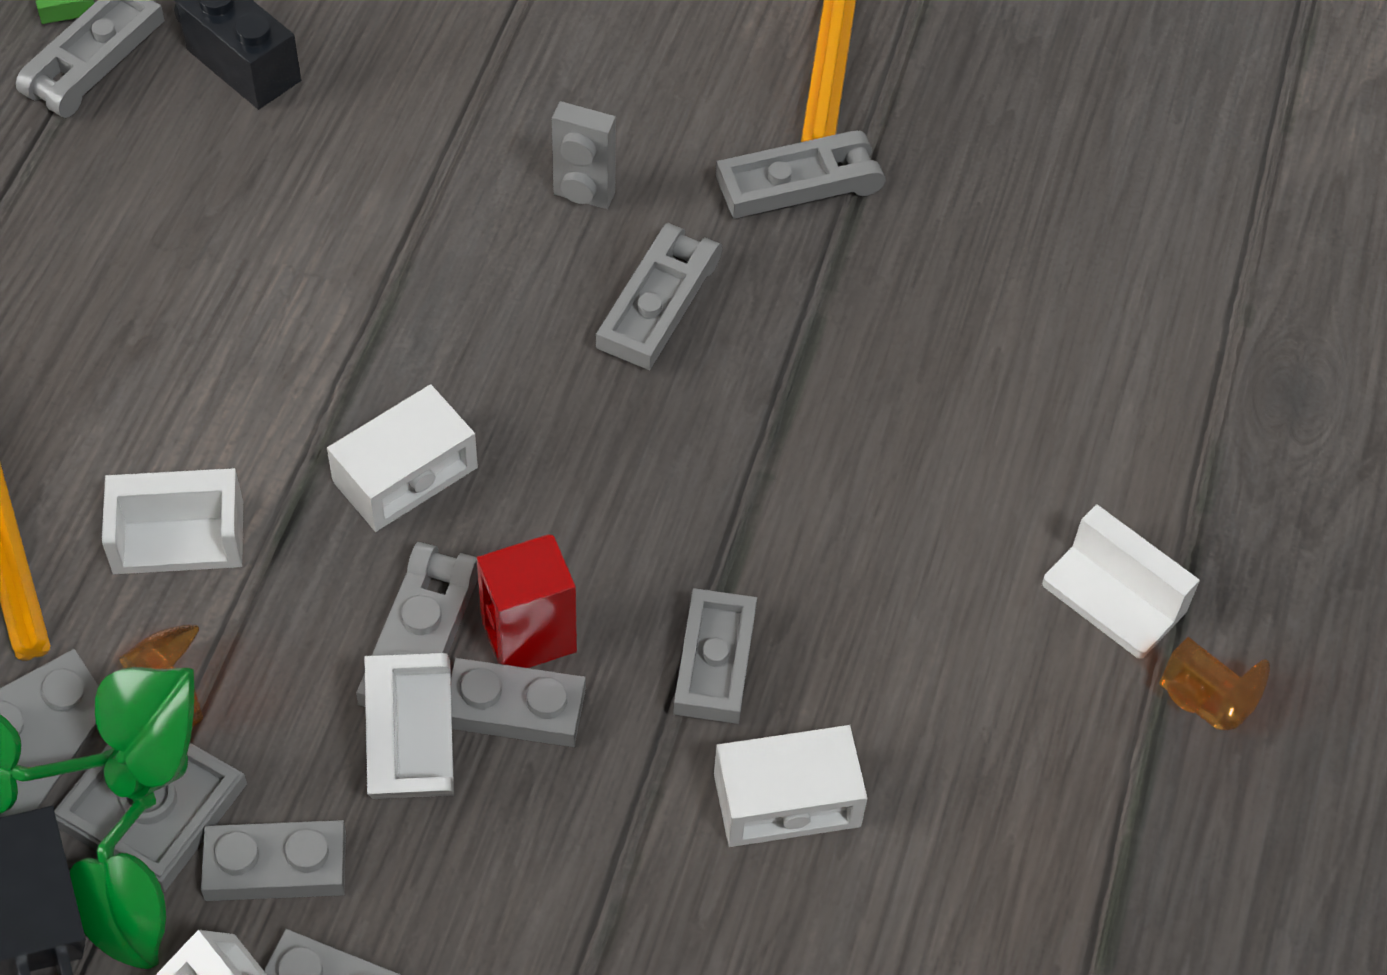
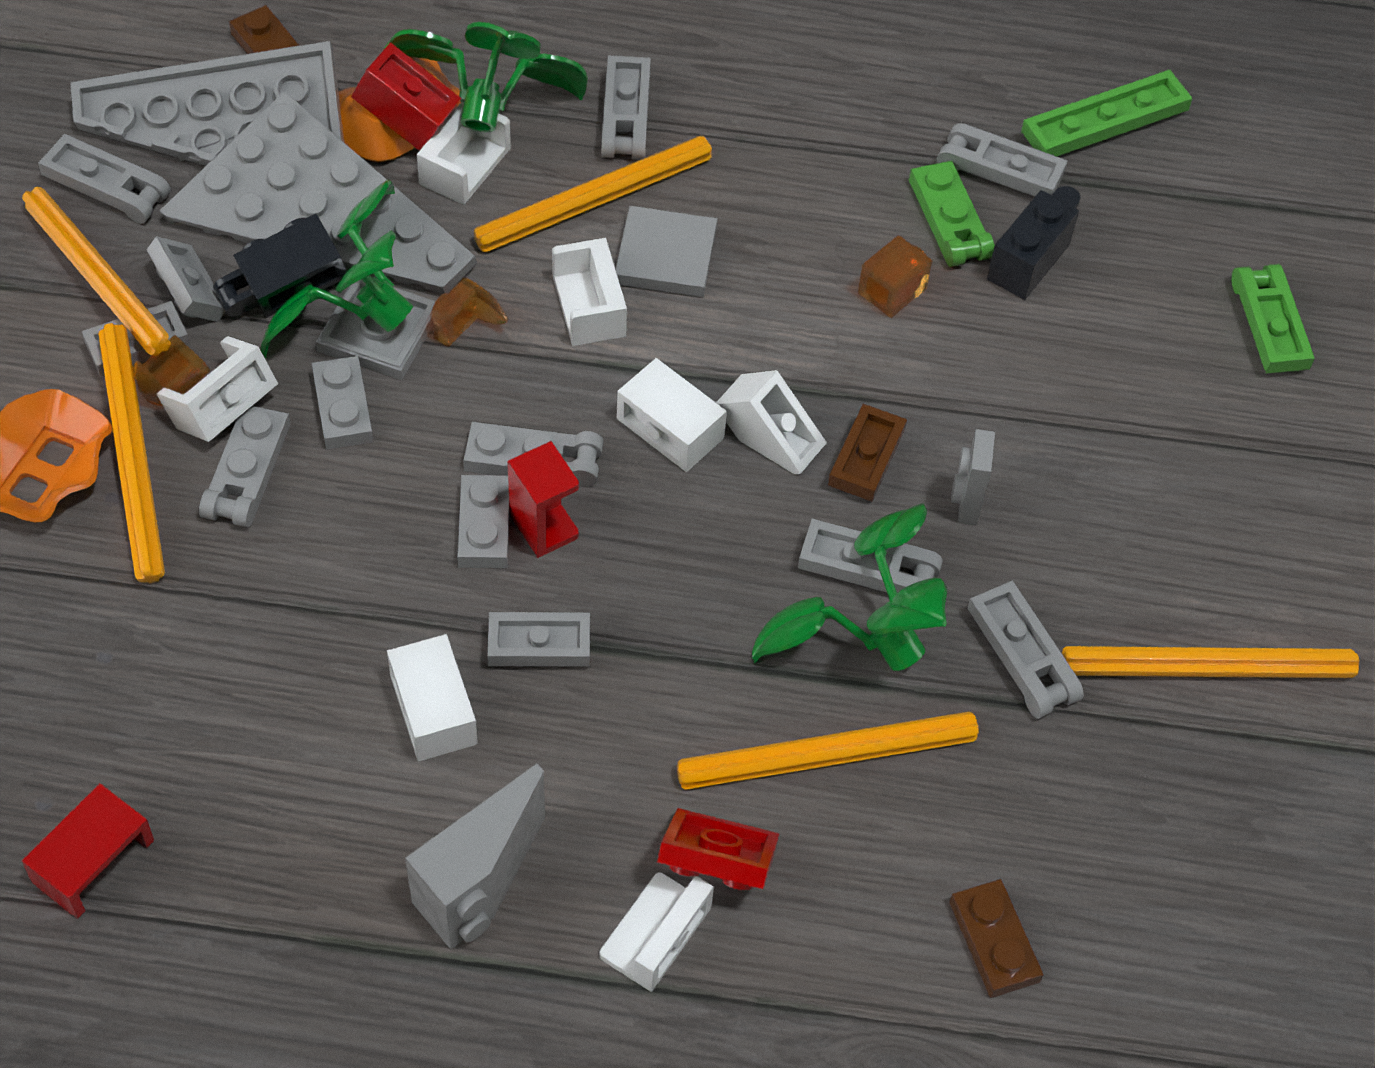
camera: 80 degrees right, 0 degrees up
white panel [364,653,454,799] -> none
clear orange plate [1159,637,1270,730] -> none
none -> light grey slope [405,763,545,949]
none -> light grey tile [616,206,717,297]
none -> red plate [657,808,780,890]
none -> light orange axle [677,711,979,790]
none -> white slope [716,370,827,474]
none -> green plant [752,503,947,671]
none -> reddish brown plate [828,403,907,502]
none -> clear orange brick [858,235,933,318]
none -> bright green plate [909,161,995,267]
none -> reddish brown plate [949,879,1044,999]

